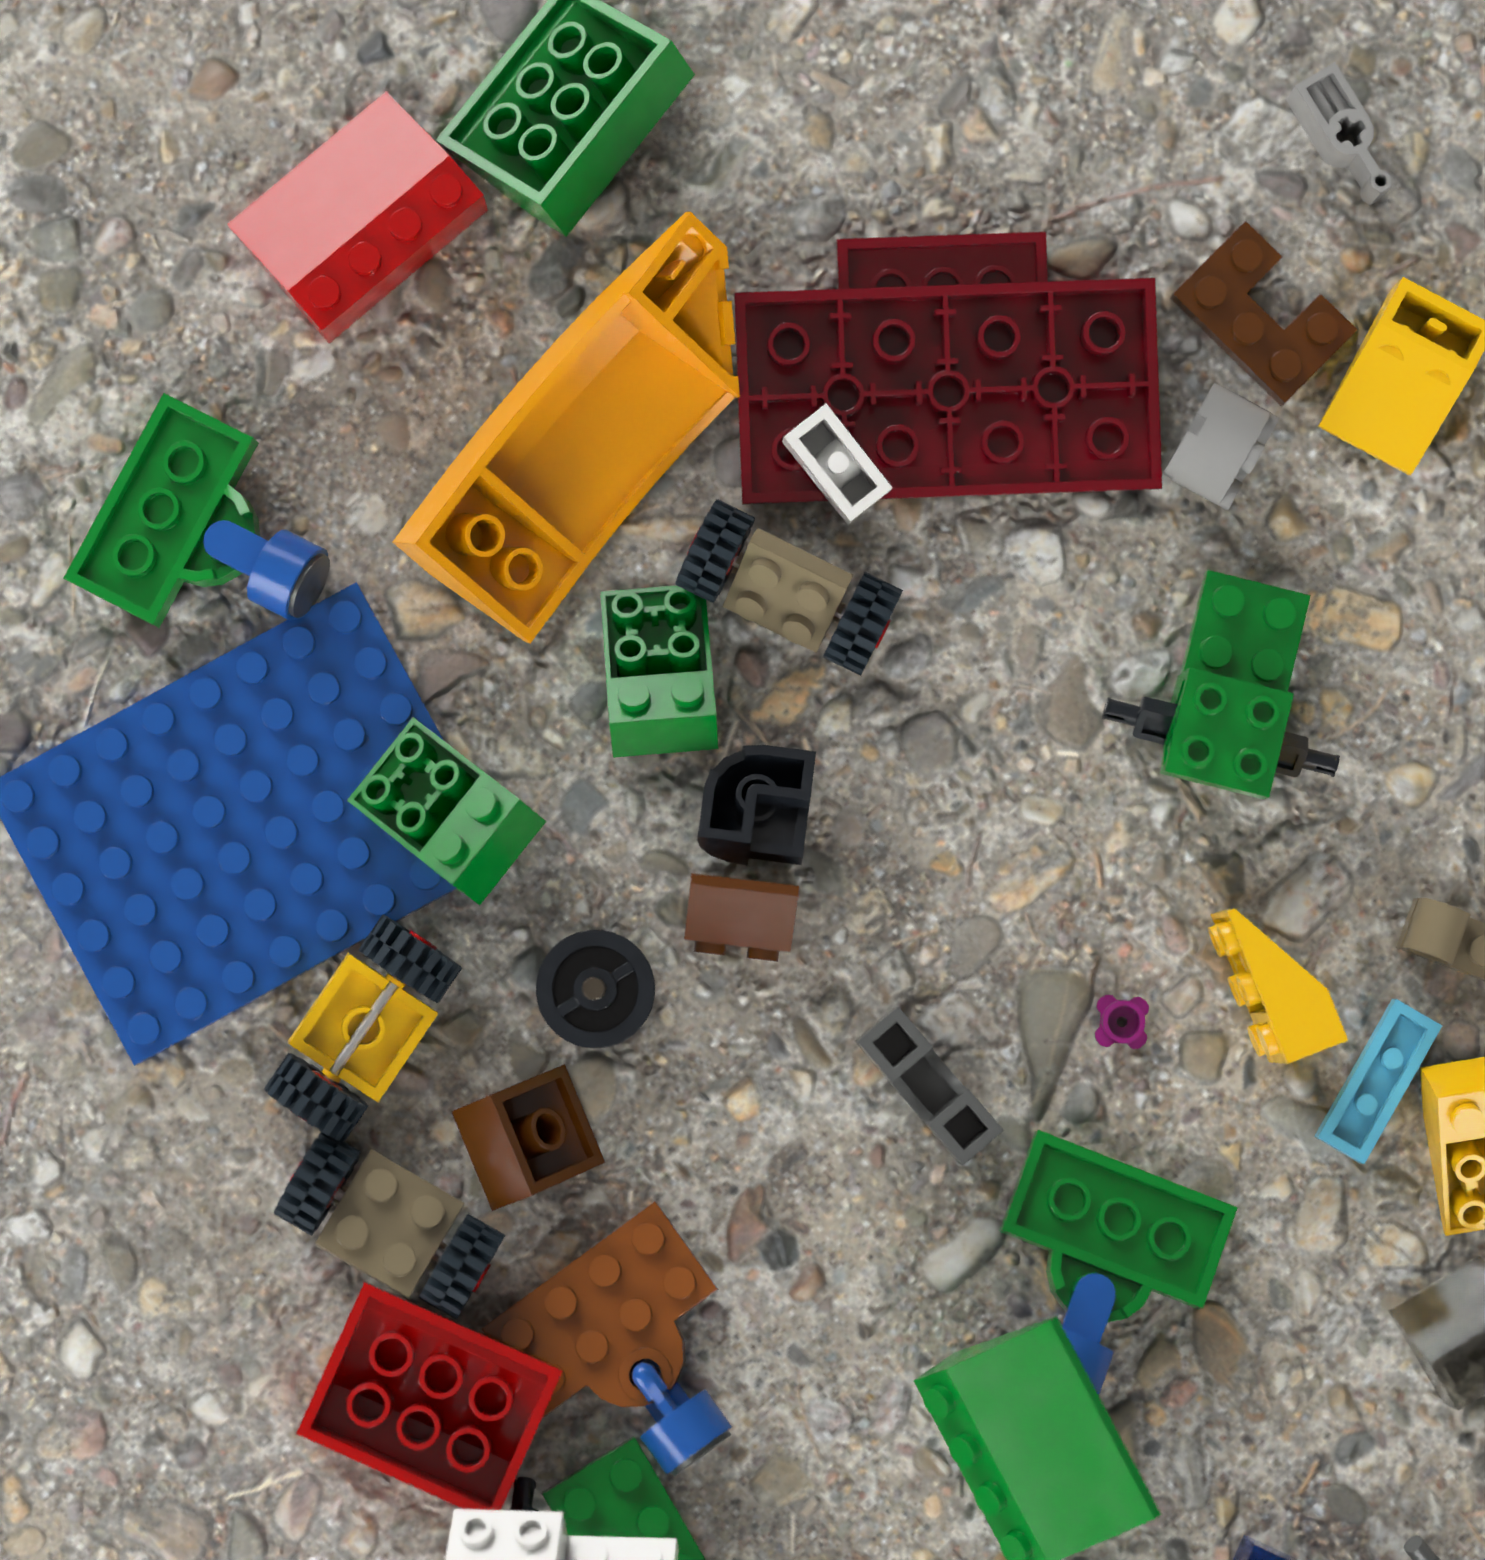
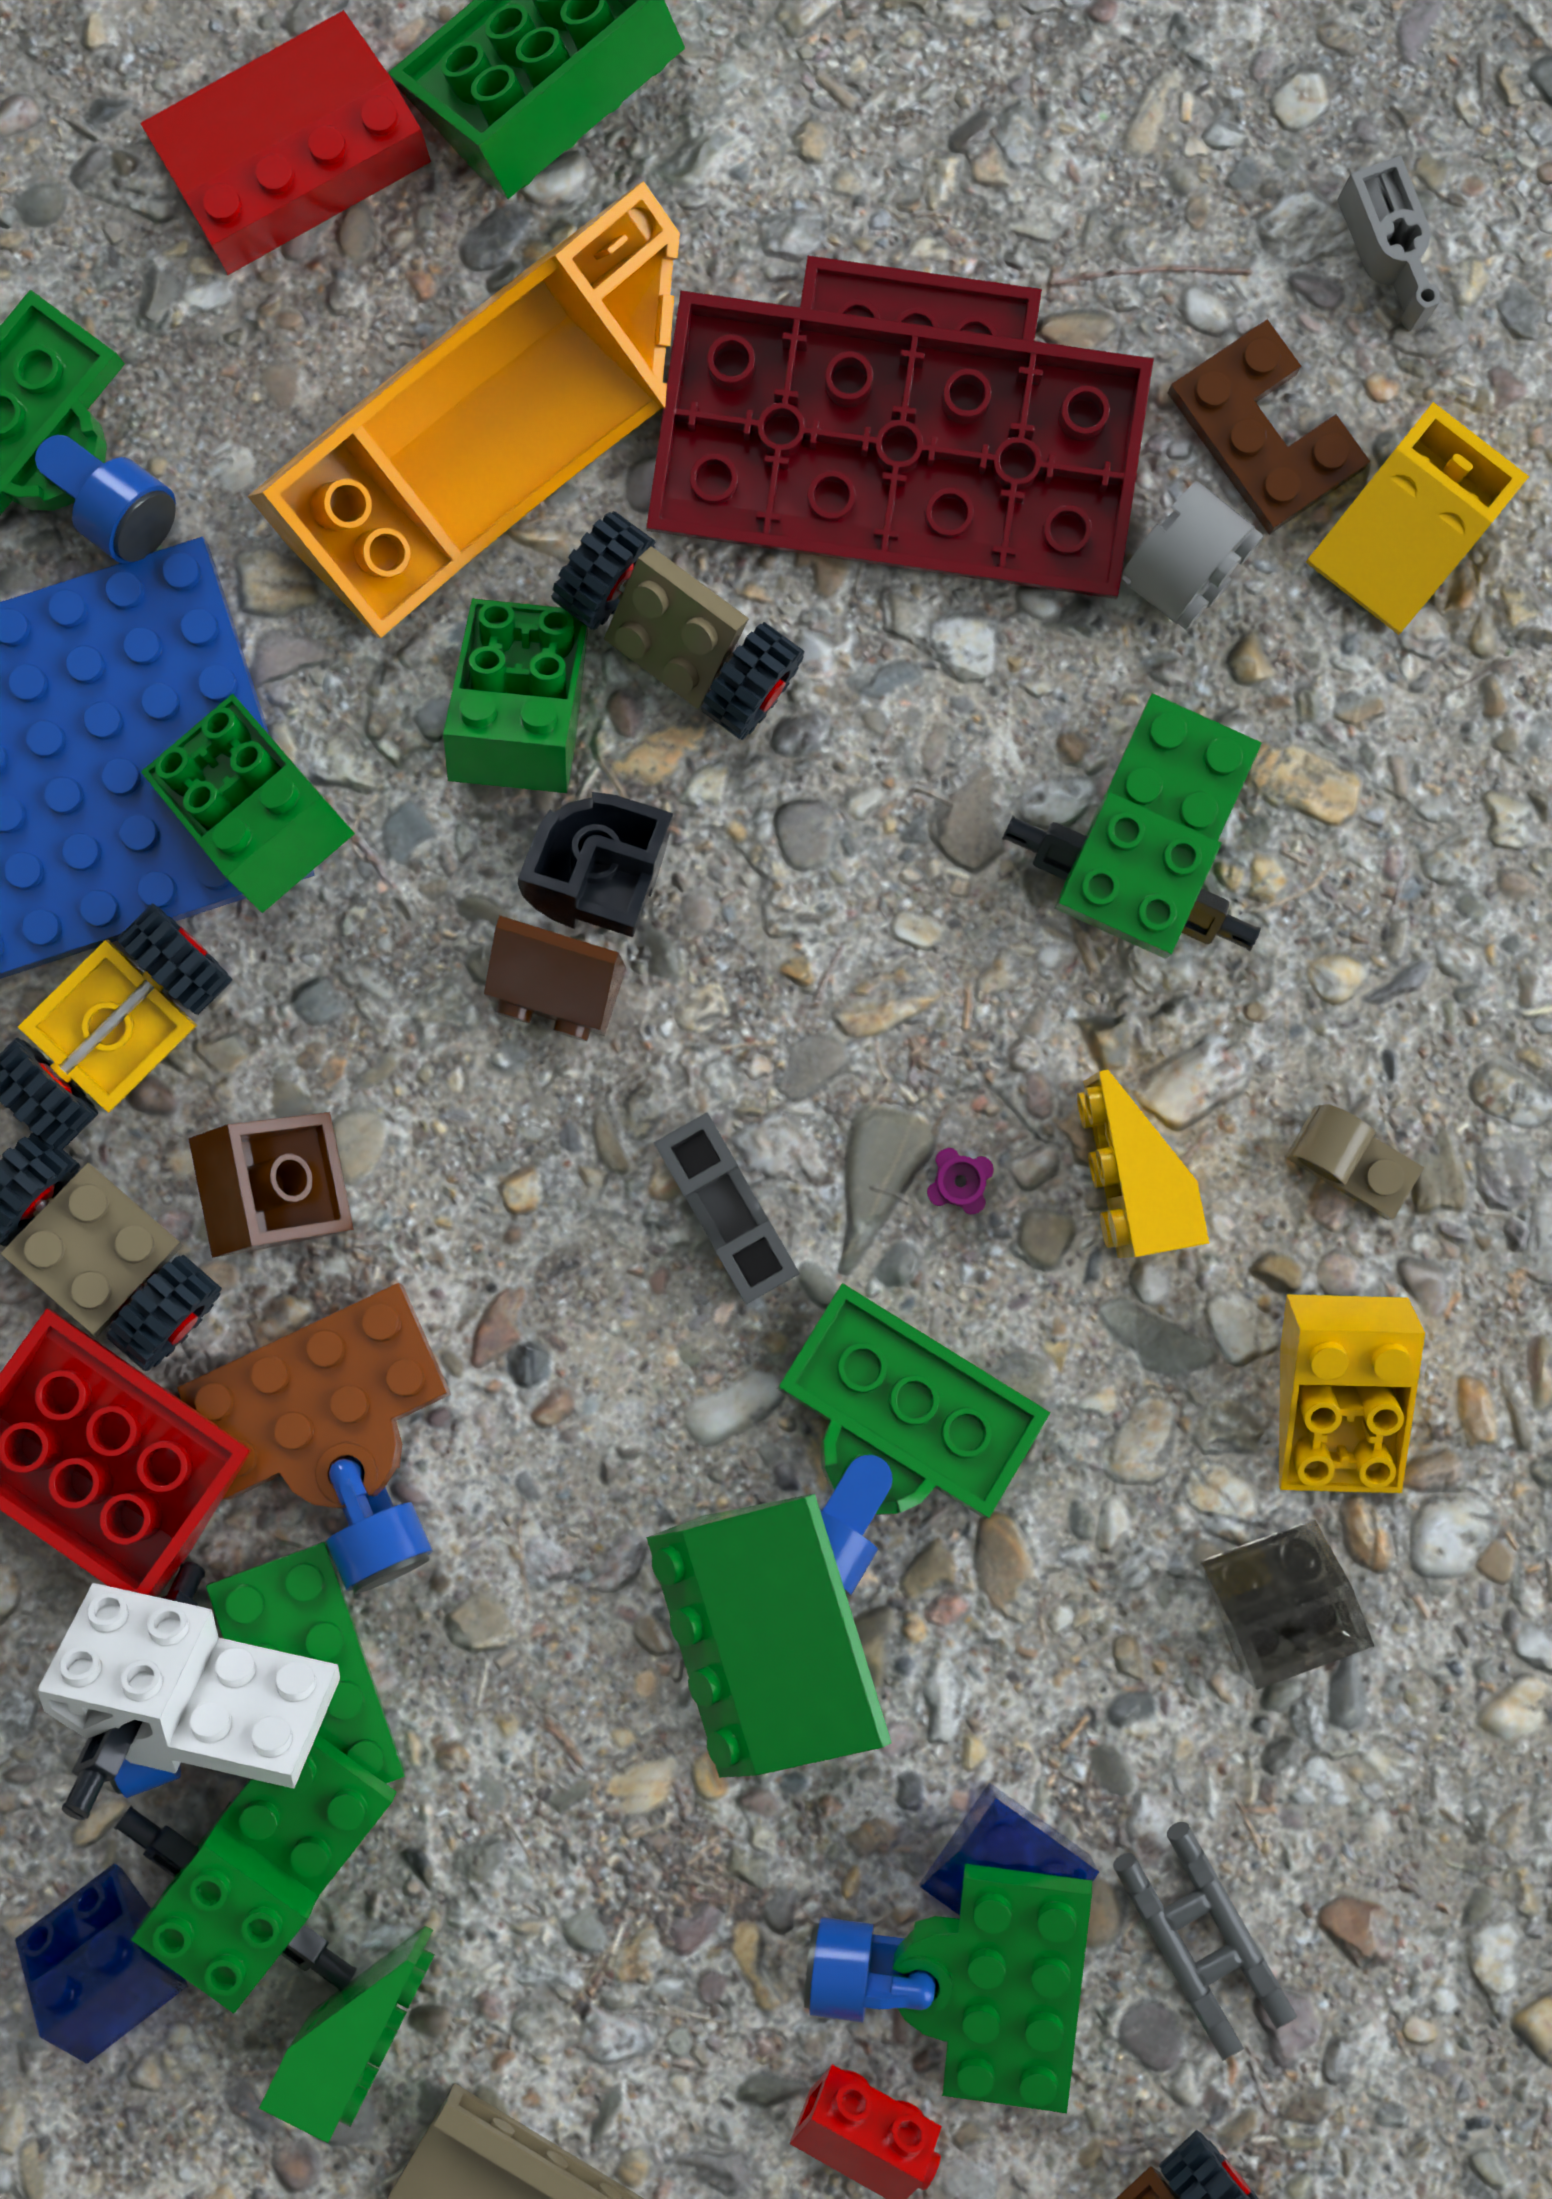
camera: 20 degrees right, 0 degrees up
black wheel [536,930,655,1048] -> none
white brick [782,404,892,525] -> none
medium azure plate [1314,999,1442,1164] -> none

